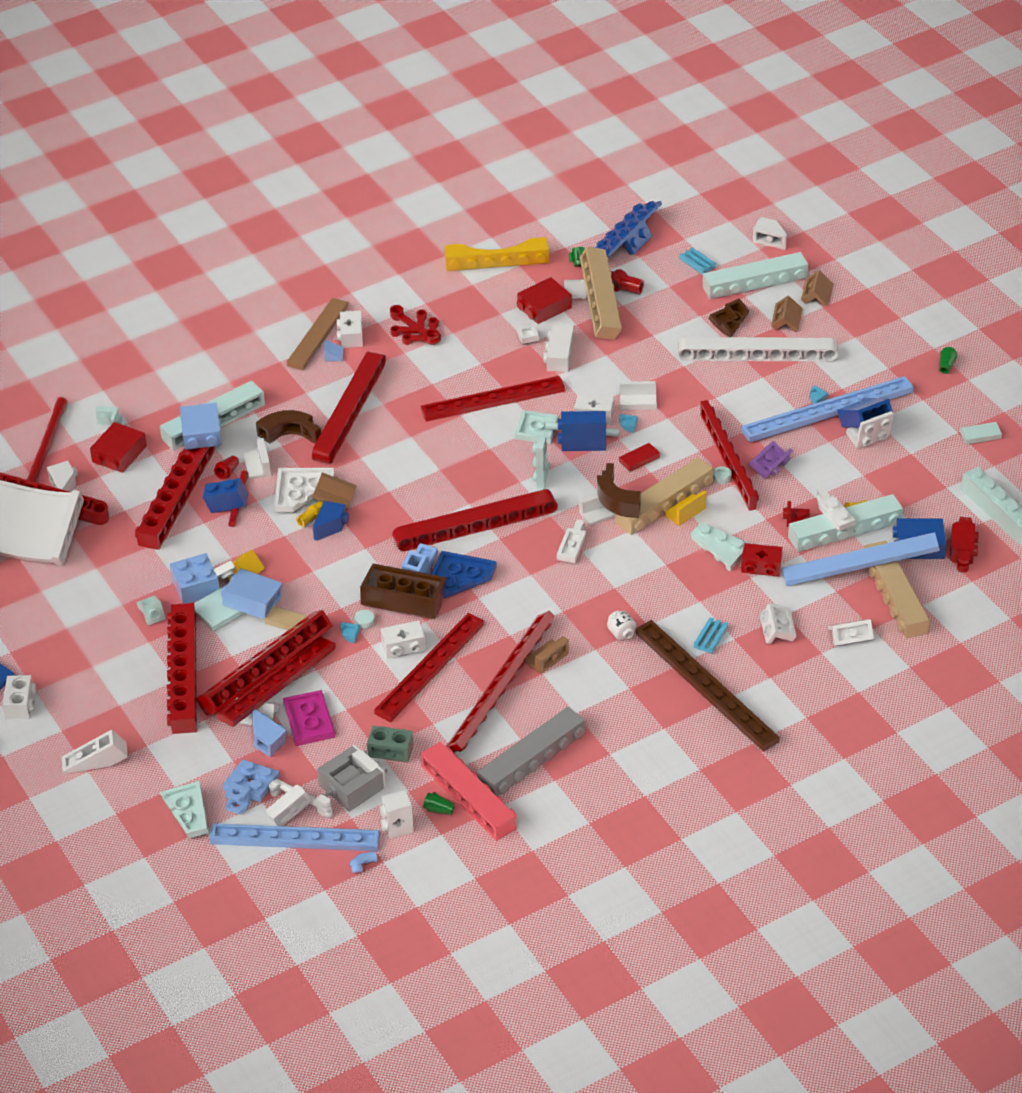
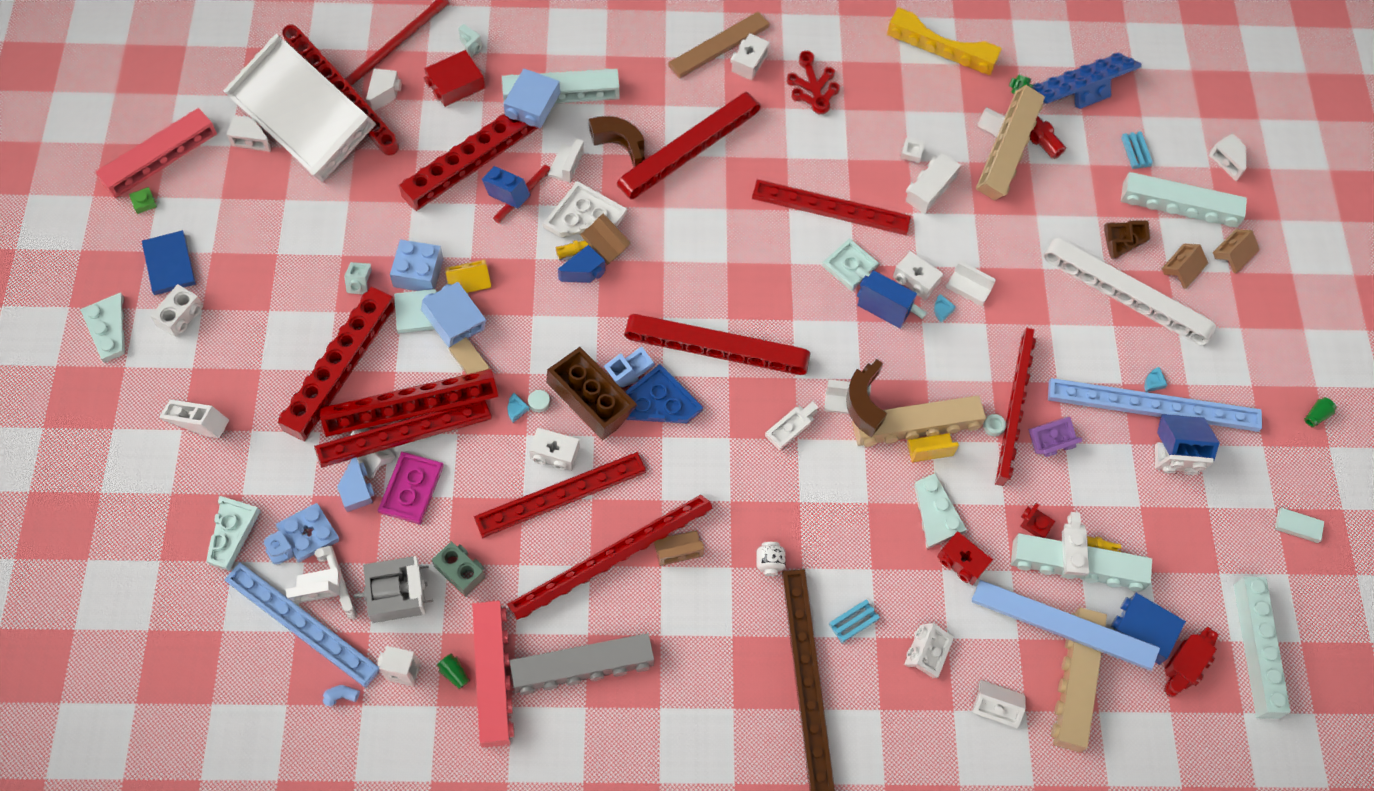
camera: 25 degrees right, 20 degrees up
red cone [214,455,239,479] -> none
white plate [214,561,236,579] -> none
light blue slope [324,340,344,361] -> none
red brick [516,277,572,324] -> none
light aqua wing [533,435,549,490] -> none
red tile [619,443,660,472] -> none

